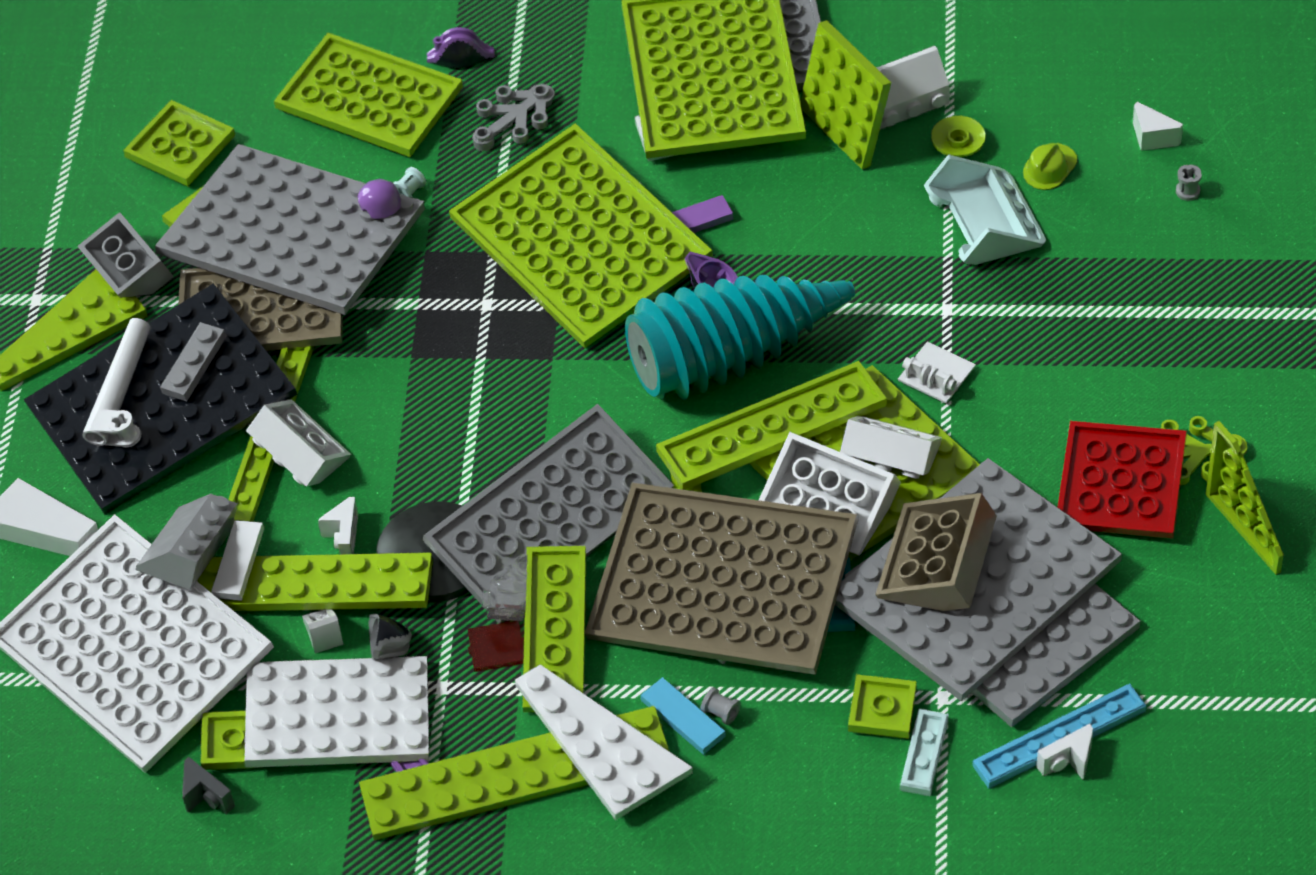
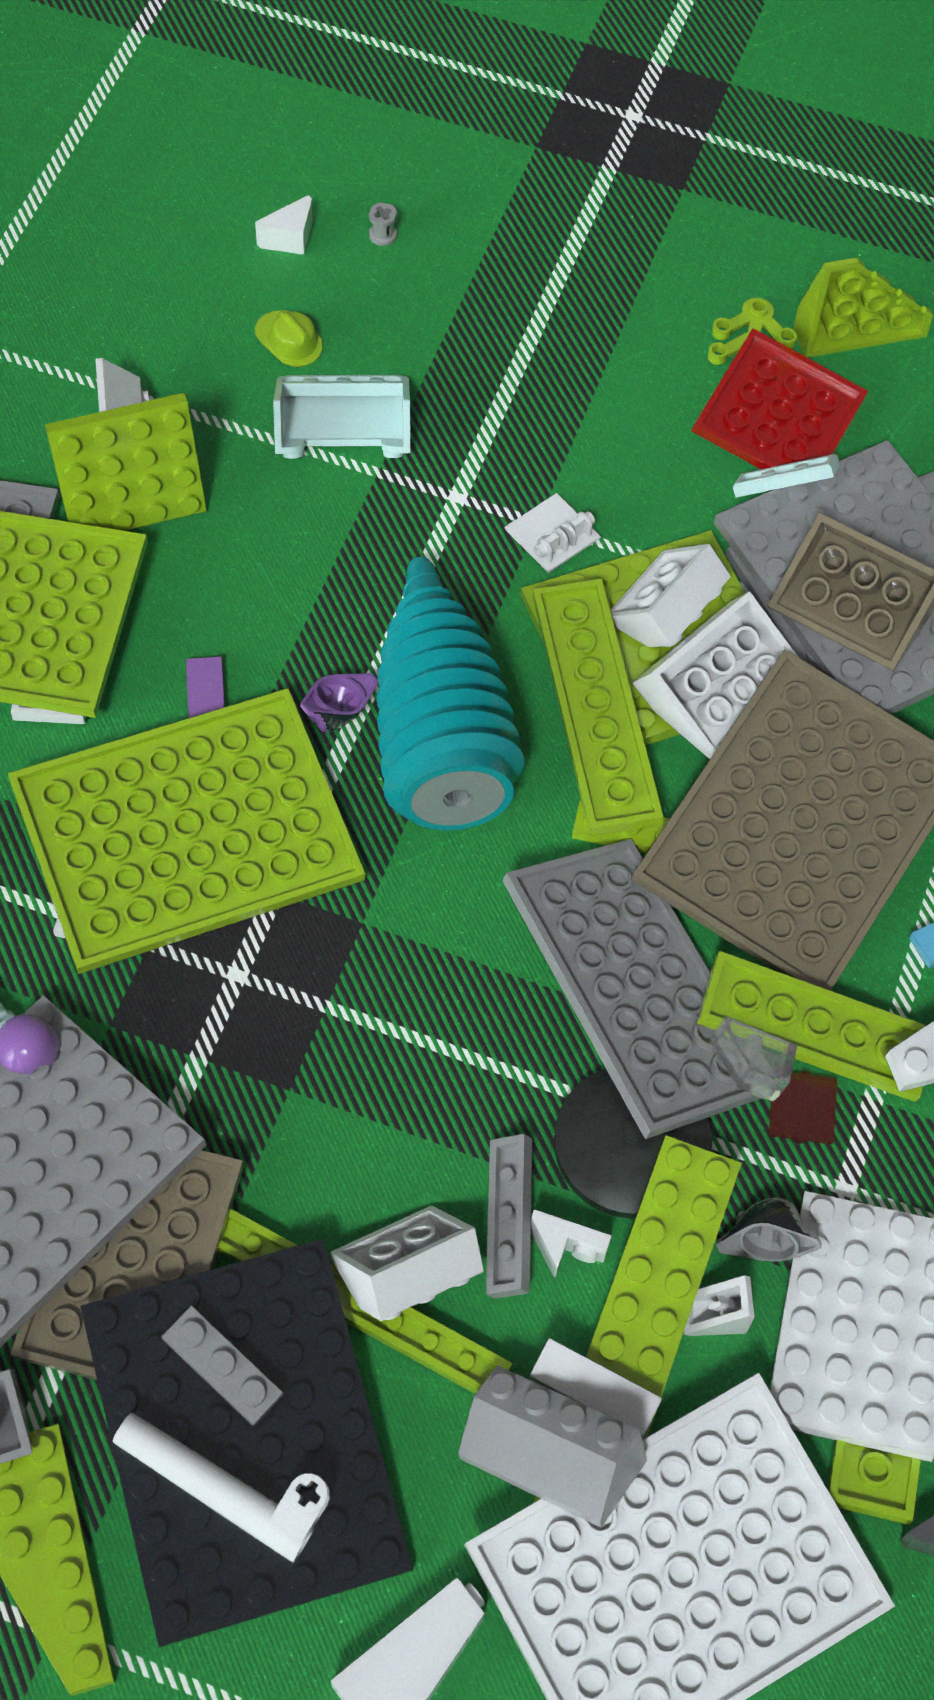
camera: 80 degrees left, 10 degrees up
lime dish [931,116,985,157] -> none
none -> light grey plate [486,1134,532,1299]
none -> light aqua tile [733,454,840,497]

